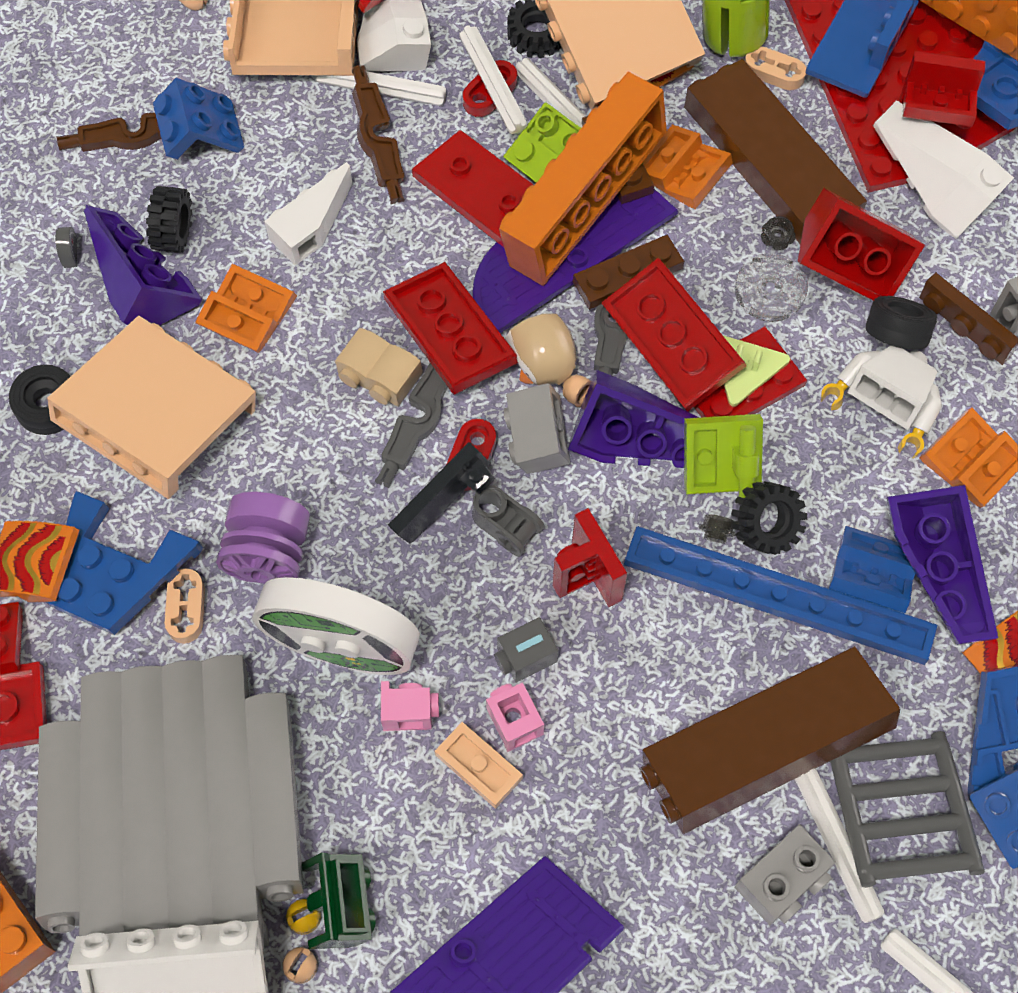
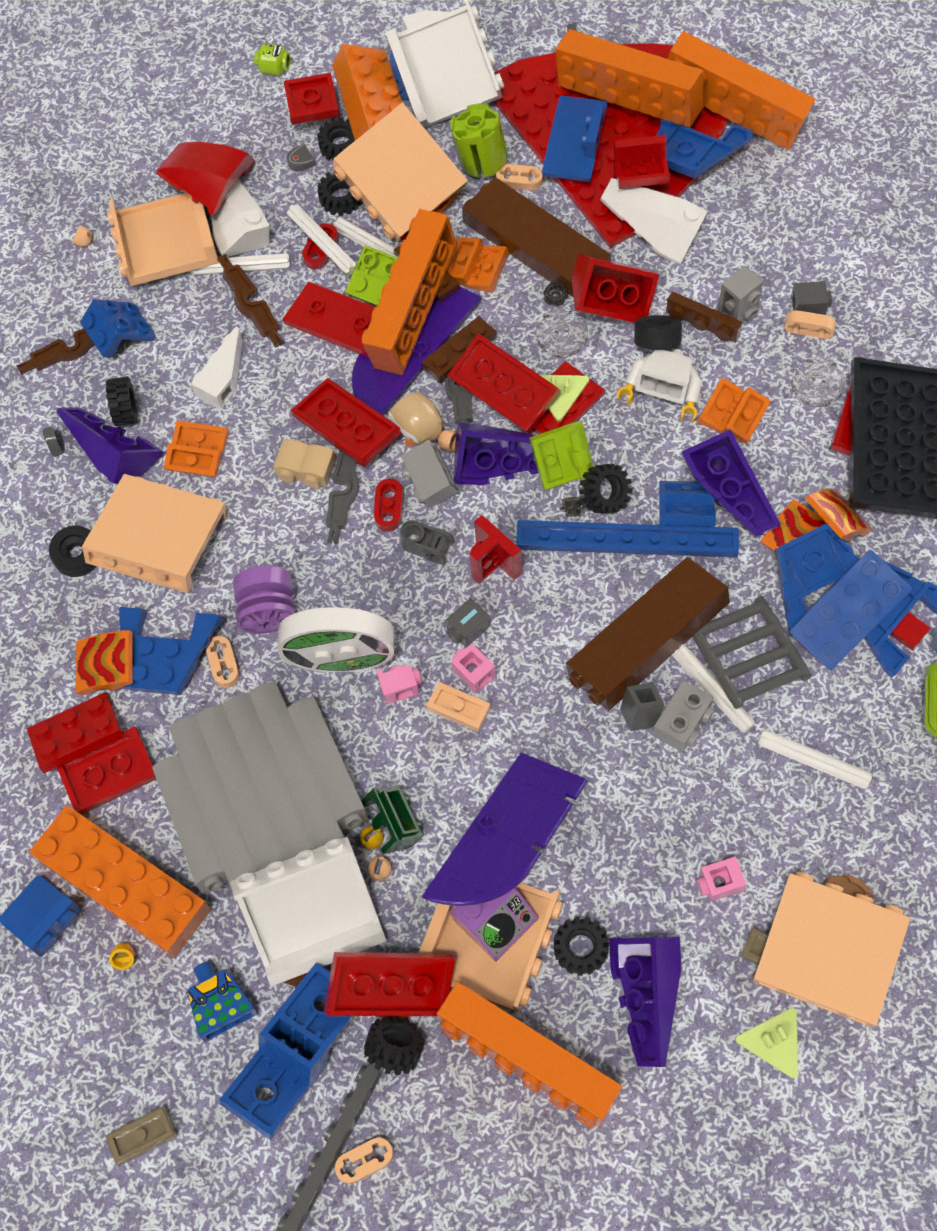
camera: 10 degrees left, 0 degrees up
black hinge [388,442,495,544] -> none
none -> dark grey brick [620,682,664,731]

